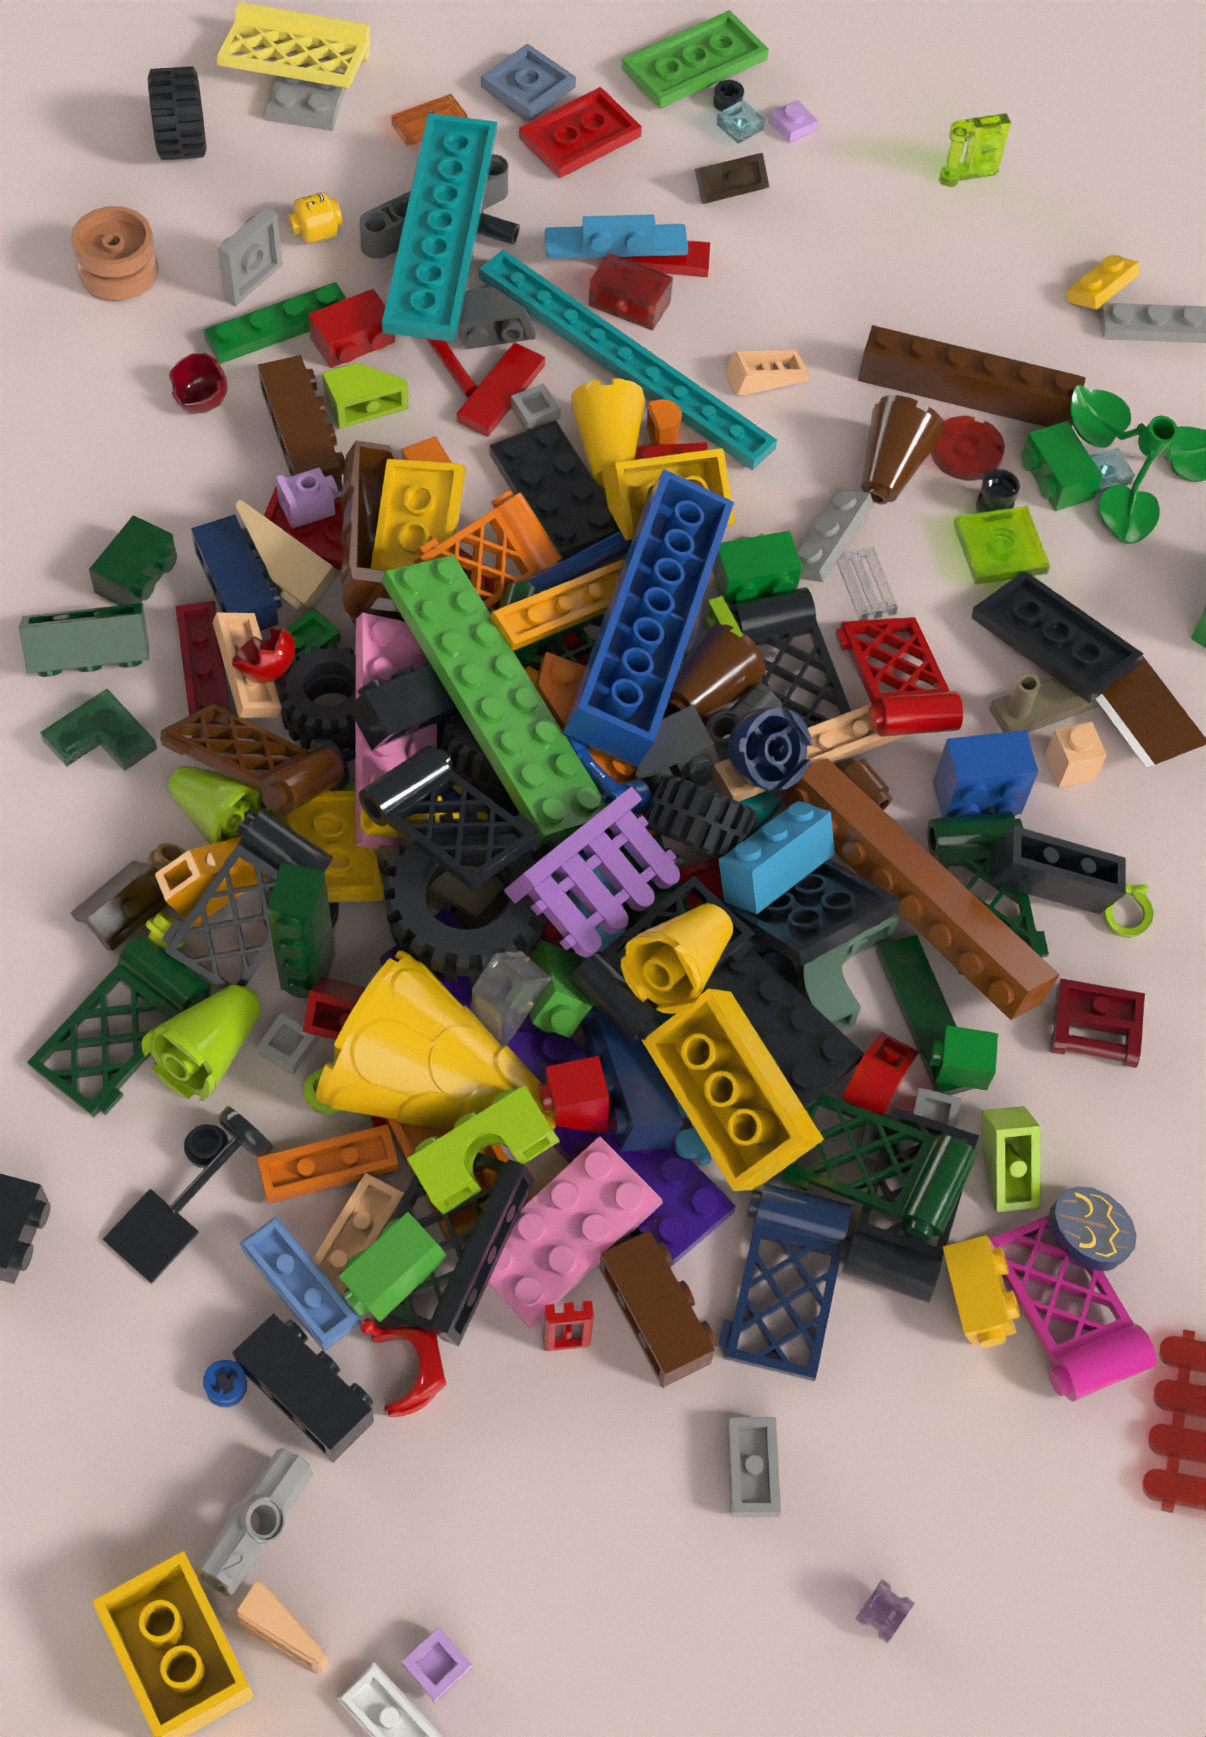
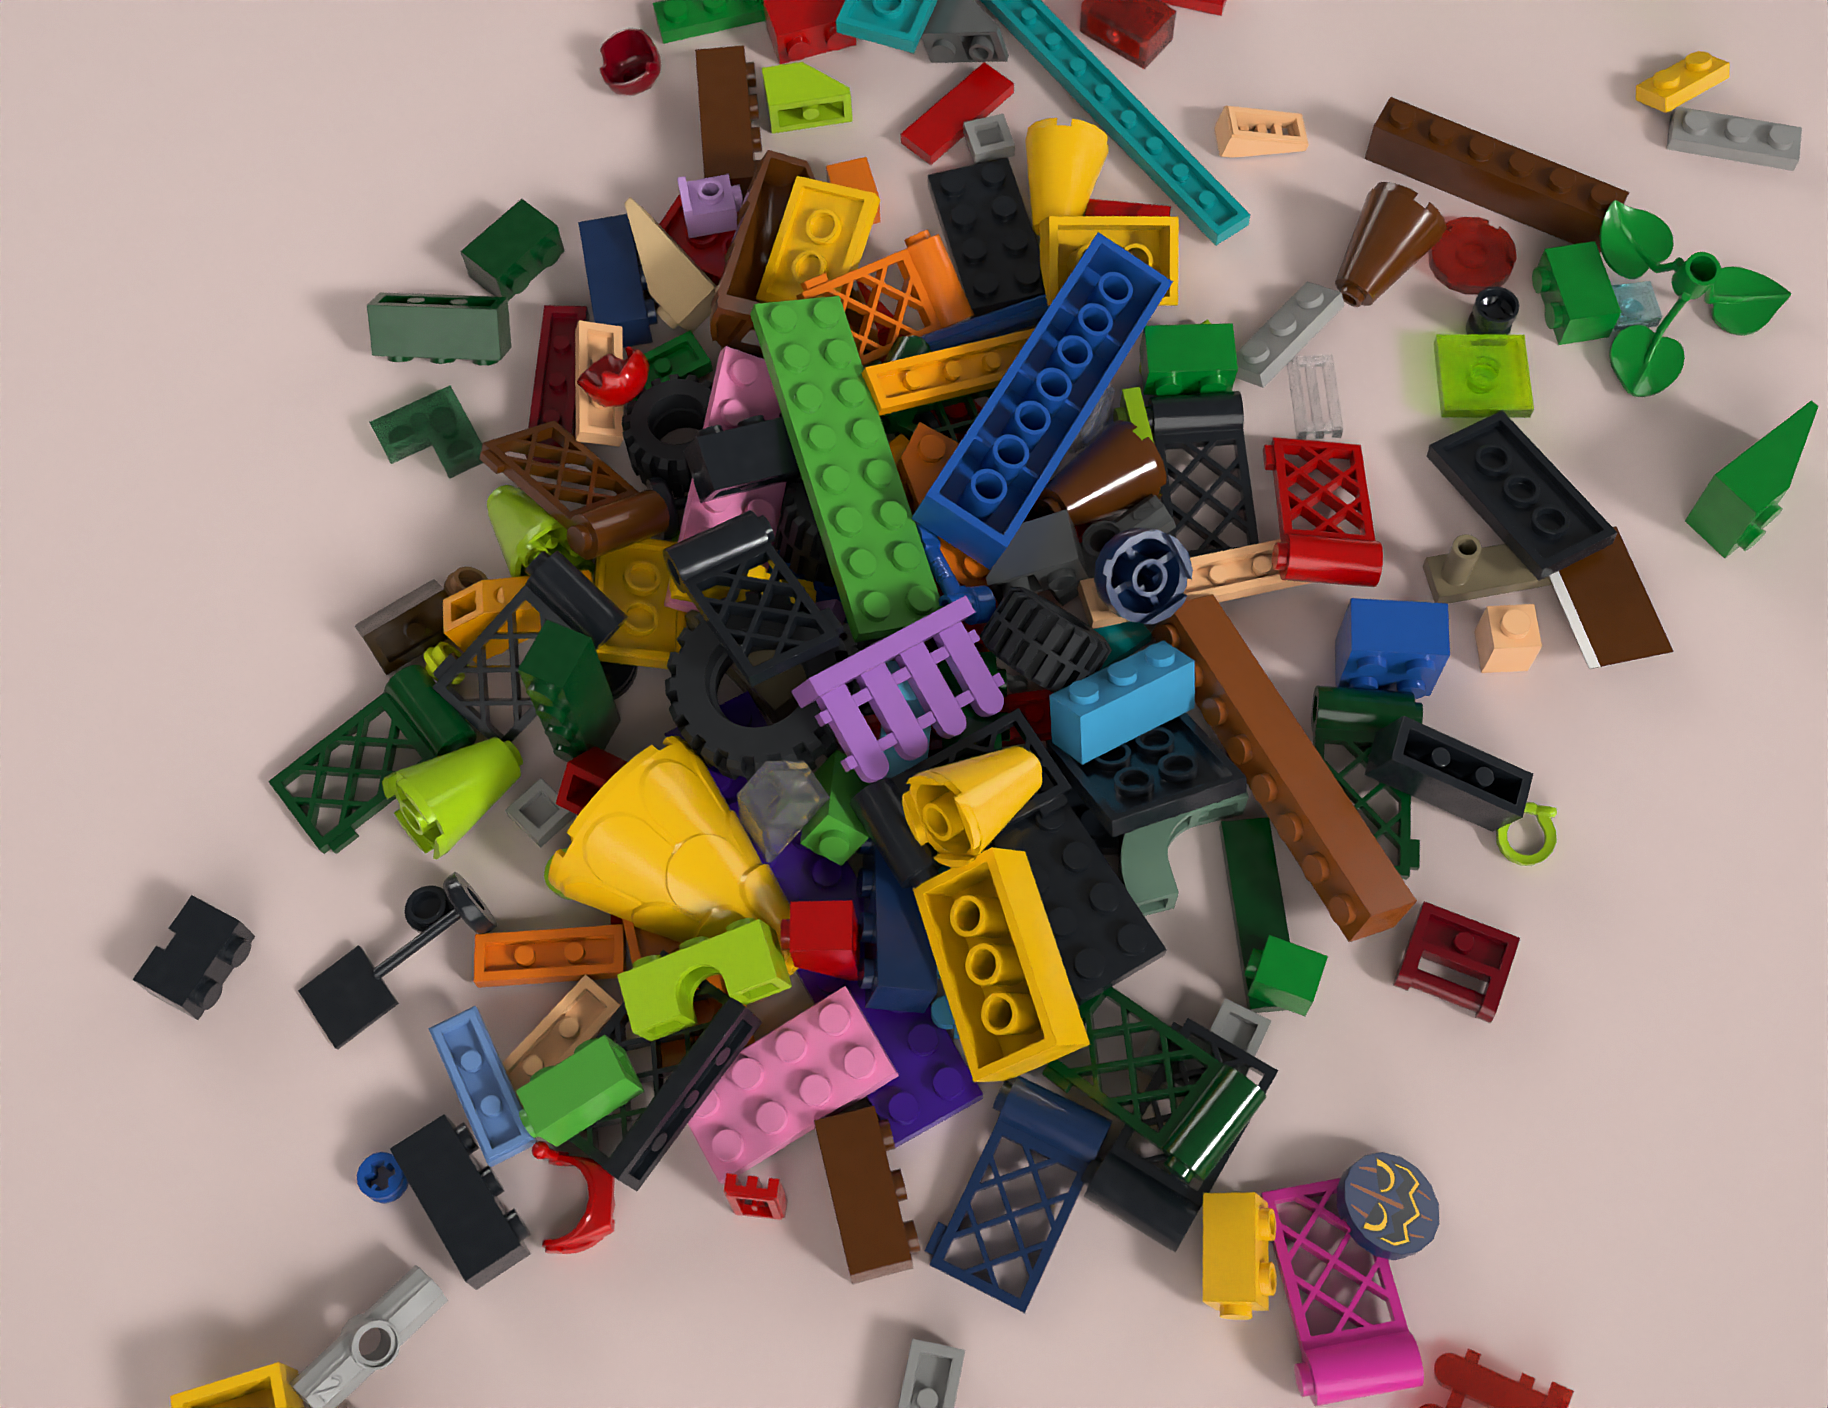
camera: 20 degrees right, 5 degrees up
red bar [426,339,477,397] -> none
orange brick [646,399,682,445] -> none
reddish brown brick [838,758,892,810] -> none
red slope [842,1031,919,1116] -> none
lime slope [982,1106,1040,1212] -> none

